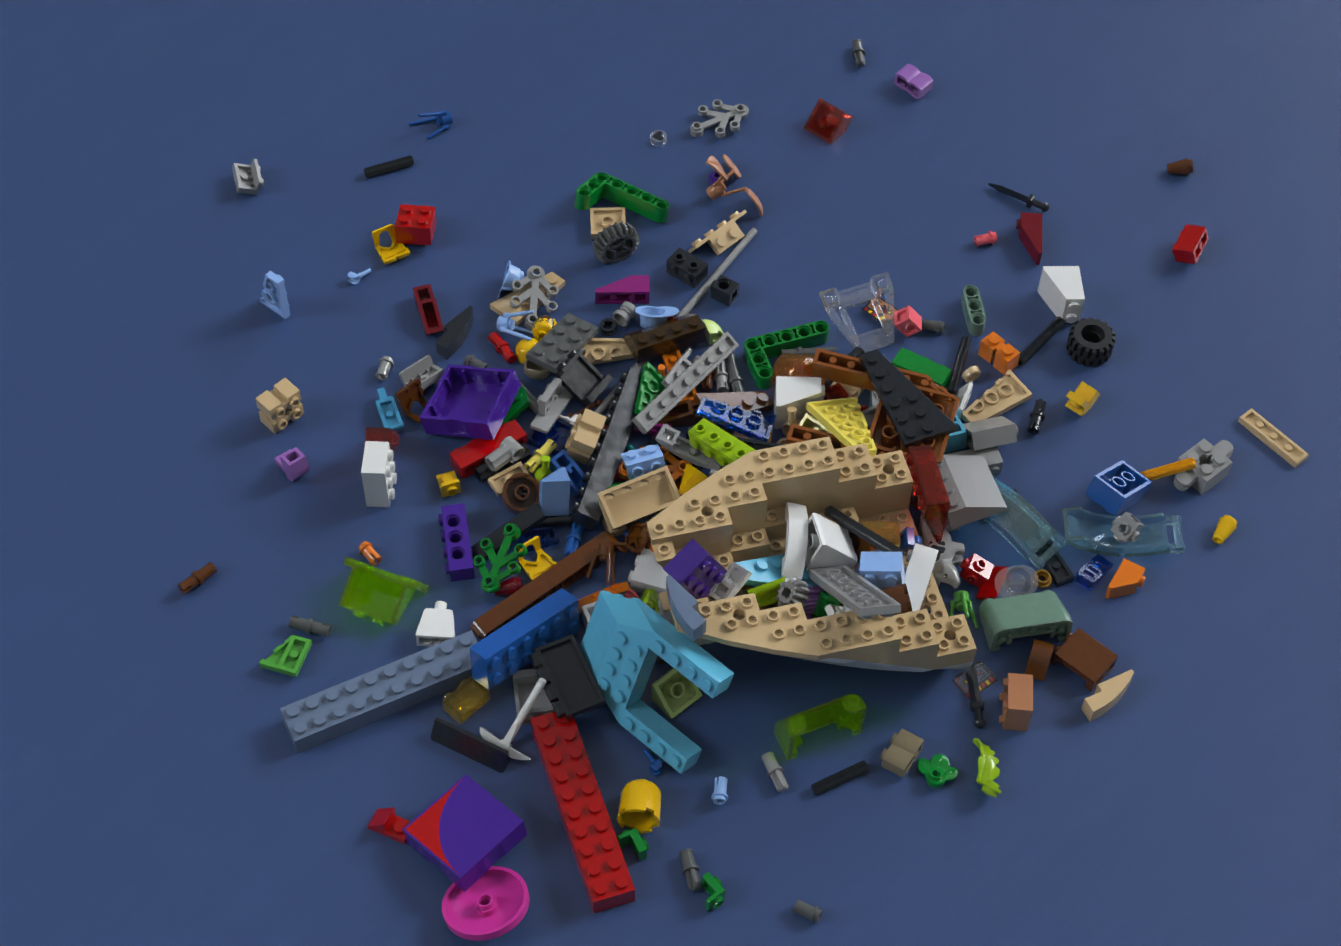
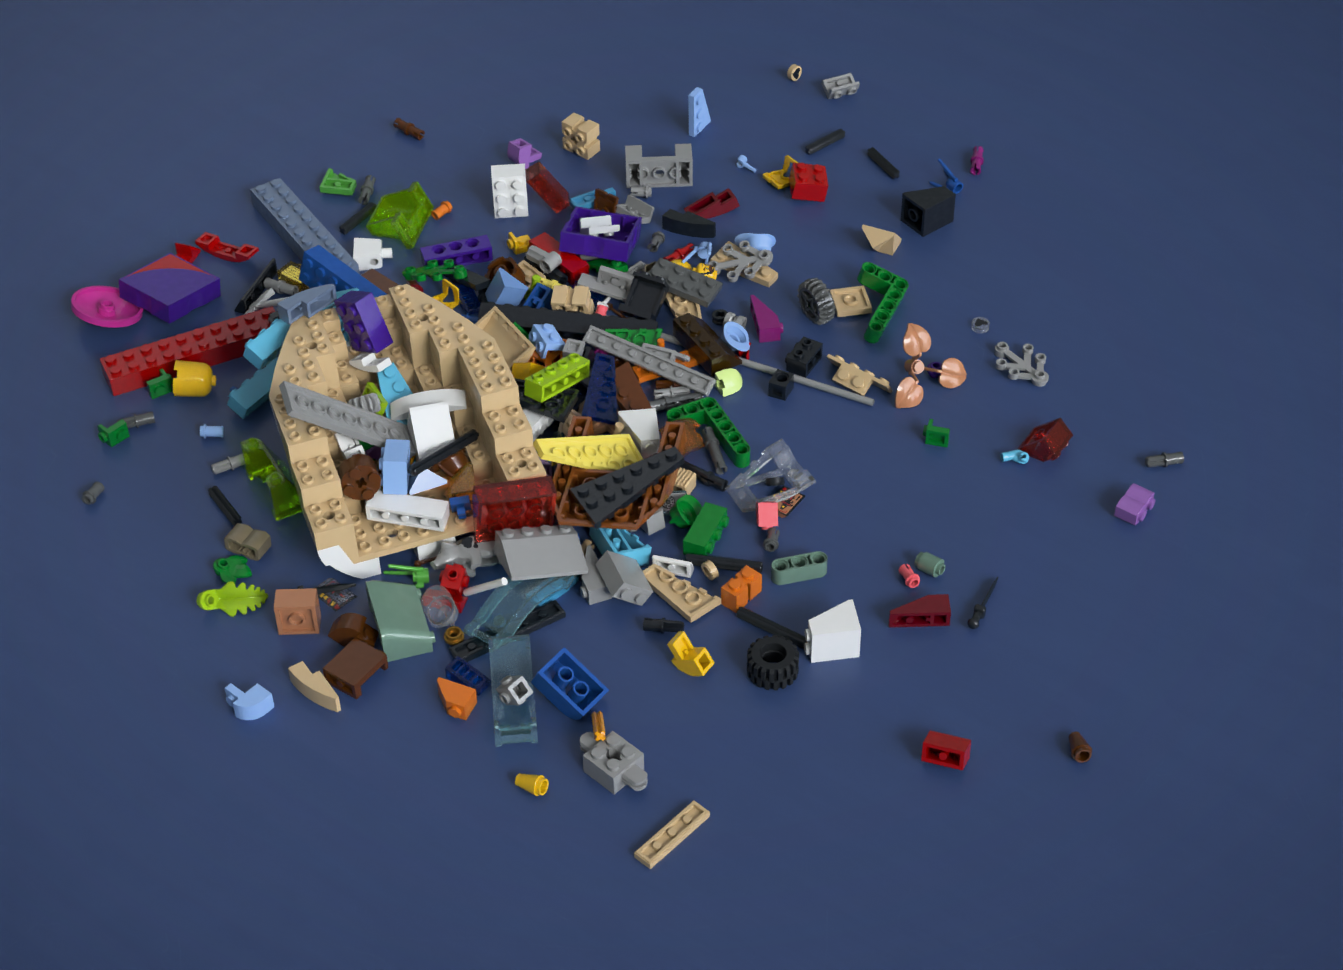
camera: 85 degrees right, 10 degrees down
none -> red slope [195,232,259,262]
none -> light blue brick [225,683,274,720]
none -> light grey pin [264,277,299,296]
none -> black axle [339,202,377,235]
none -> white bar [463,577,508,596]
none -> bracket [579,215,620,237]
none -> light grey plate [625,143,693,188]
none -> black tile [765,477,785,486]
none -> tan tile [787,64,802,81]
none -> black axle [805,129,845,155]
none -> tan slope [862,225,902,256]
none -> black slope [900,186,956,237]
none -> sand green brick [915,552,946,577]
none -> green bracket [923,419,950,447]
none -> magenta pin [970,146,984,175]
none -> medium azure arm [1000,449,1029,464]

